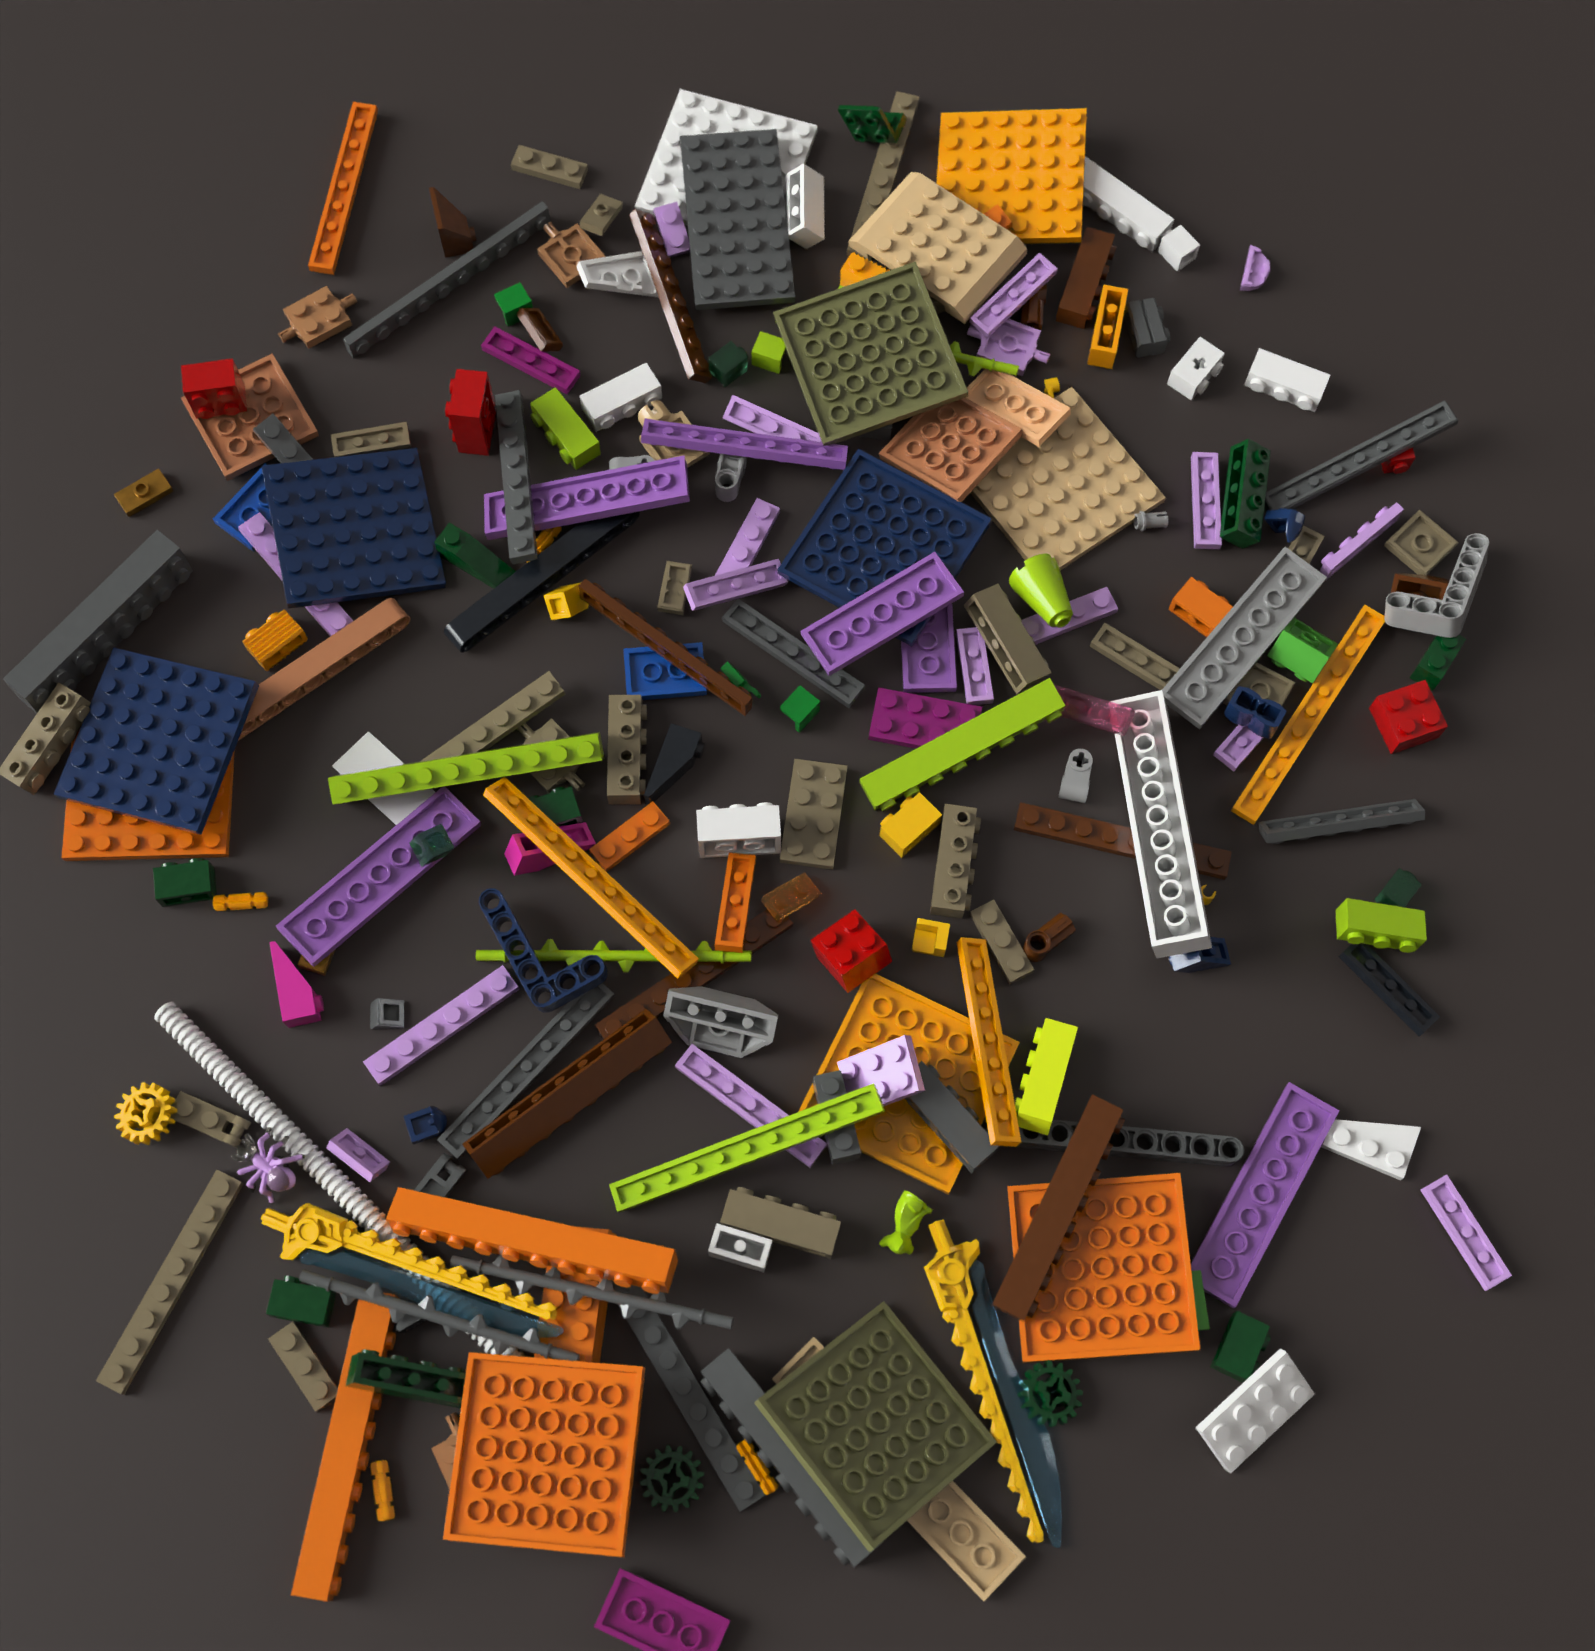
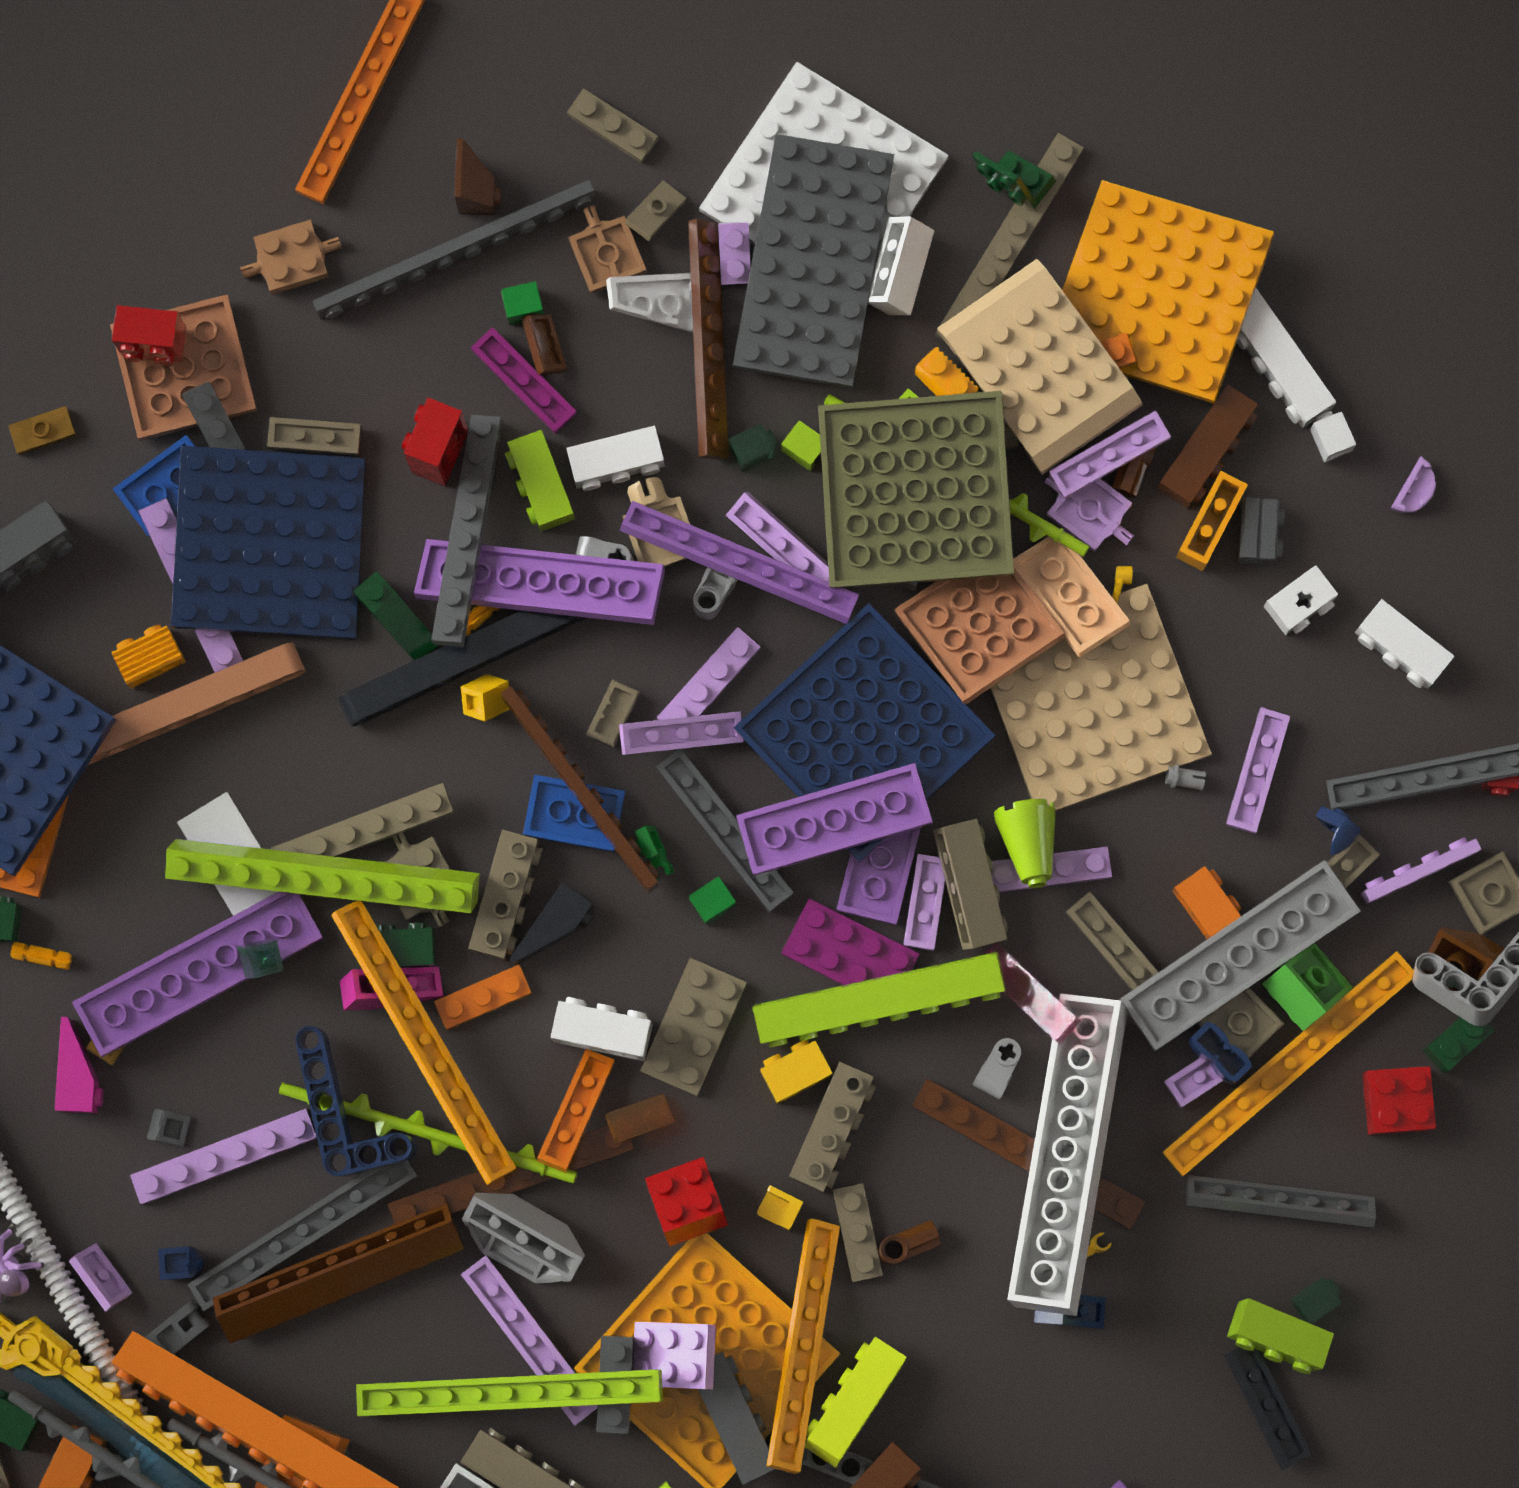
camera: 20 degrees right, 10 degrees up
dark green brick [1220,438,1271,549] -> none

